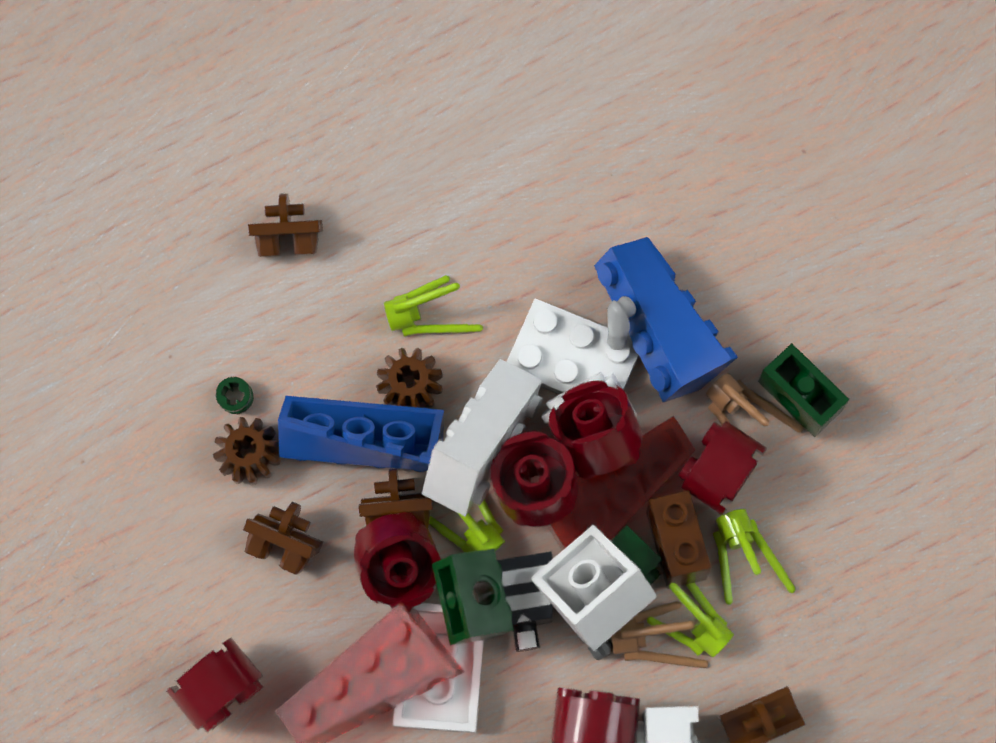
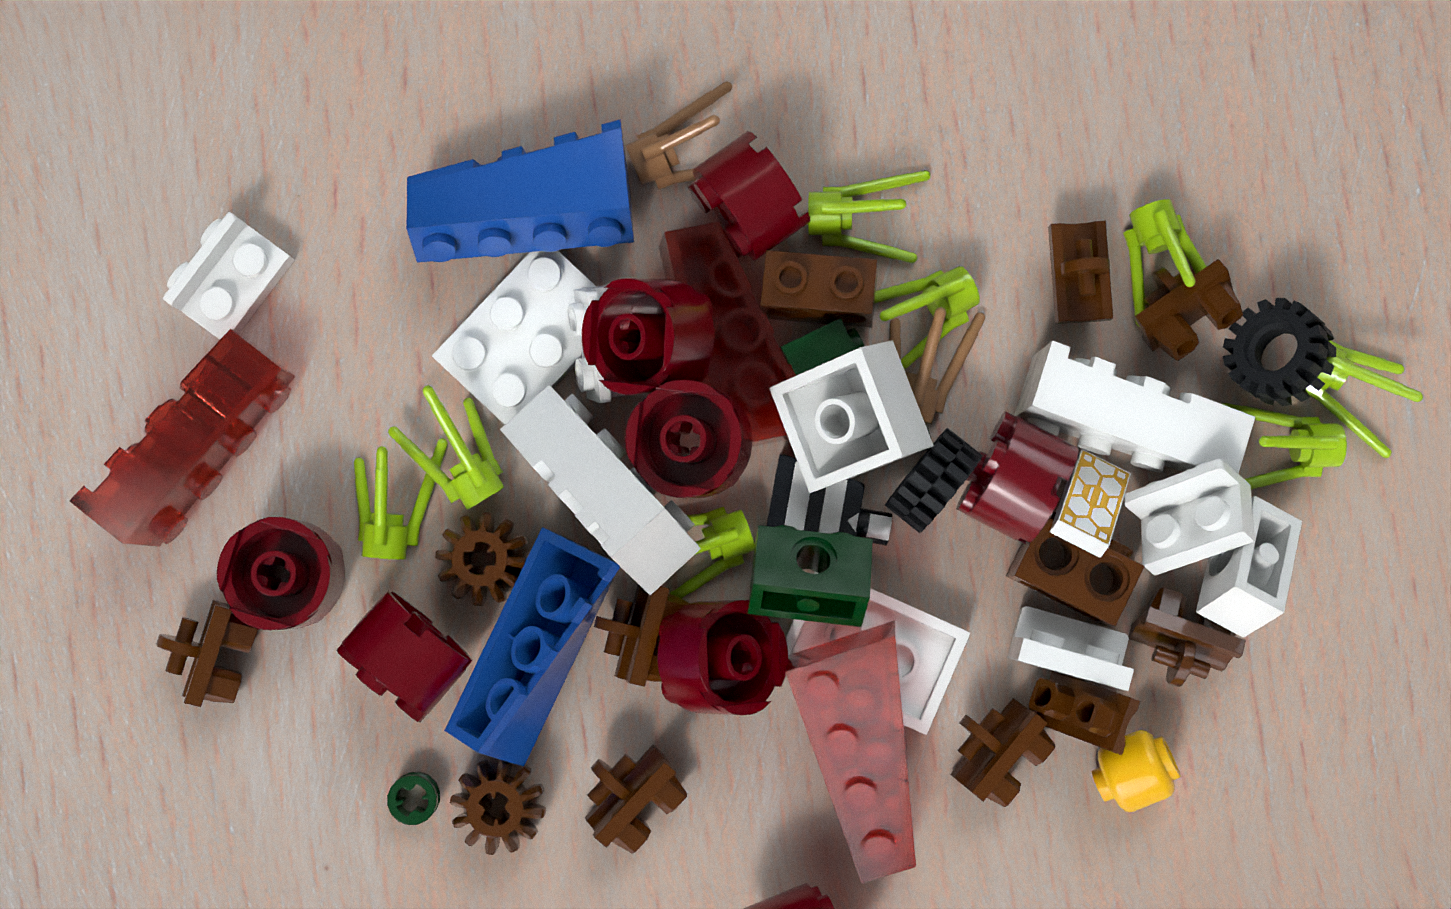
camera: 75 degrees left, 10 degrees up
light grey arm [607,296,636,350] -> none
dark green brick [758,343,850,437] -> none
none -> clear red wedge [69,329,295,547]
none -> white bracket [163,212,295,345]
none -> dark red brick [217,517,345,630]
none -> dark red brick [336,590,473,723]
none -> lime plant [388,385,504,510]
none -> black tyre [885,428,983,533]

